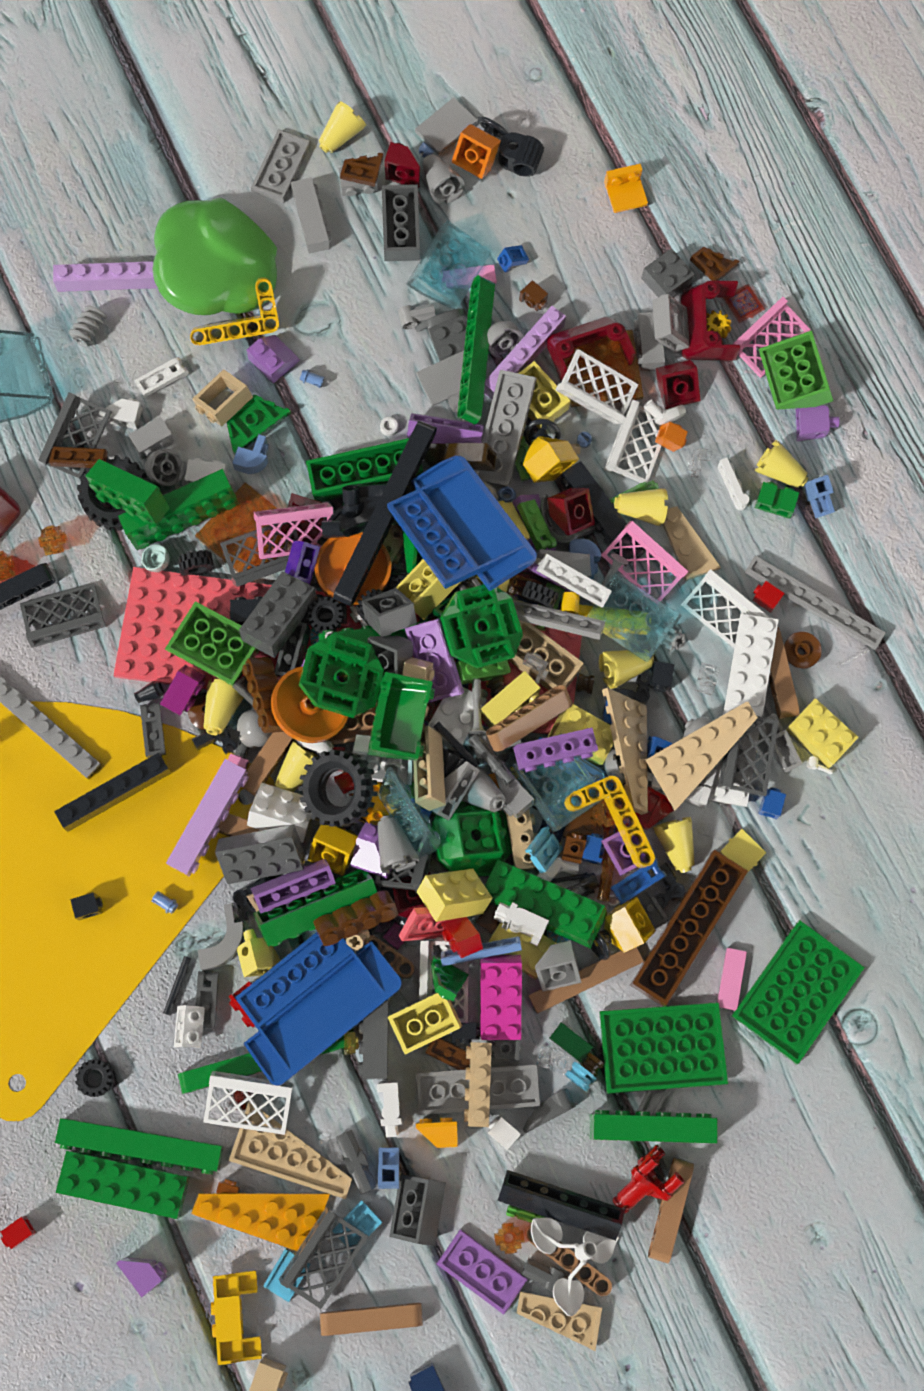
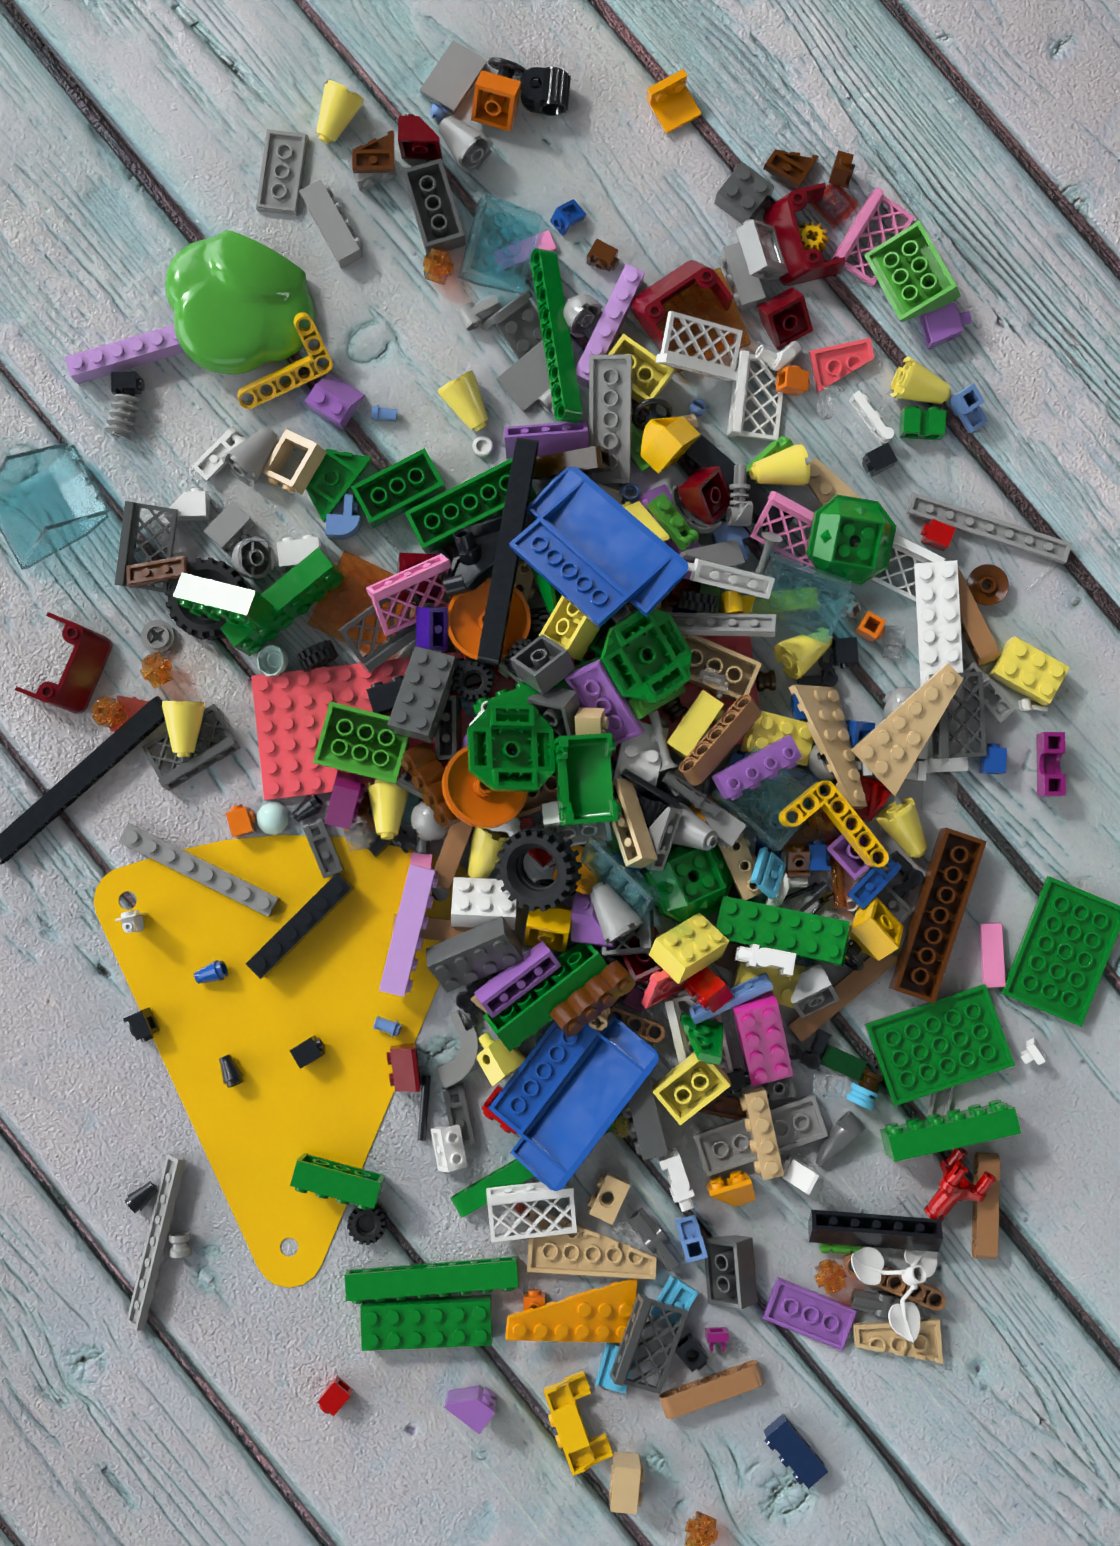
camera: 10 degrees left, 10 degrees up
light yellow piece [720,829,766,873] -> none
none -> black brick [111,371,145,396]
none -> light grey gear [141,620,175,653]
none -> light yellow cone [162,701,205,757]
none -> blue cone [194,960,228,984]
none -> black cone [219,1054,244,1088]
none -> light grey cone [222,428,278,486]
none -> orange brick [225,804,257,838]
none -> light aqua hair [256,801,289,835]
none -> green brick [290,1153,385,1210]
none -> clear brick [344,820,371,852]
none -> green brick [351,448,446,529]
none -> dark red slope [387,1043,421,1092]
none -> clear orange brick [423,248,454,285]
none -> light yellow cone [437,370,489,432]
none -> tan brick [587,1171,630,1225]
none -> black brick [675,1332,709,1372]
none -> magenta tile [705,1327,729,1352]
none -> light grey piece [726,464,753,527]
none -> black bar [789,1029,832,1069]
none -> green piece [806,494,897,585]
none -> coral wing [809,338,874,393]
none -> reddish brown brick [828,150,855,188]
none -> orange brick [854,610,886,643]
none -> black brick [862,442,898,477]
none -> white tile [1021,1037,1046,1065]
none -> magenta arch [1036,732,1066,797]

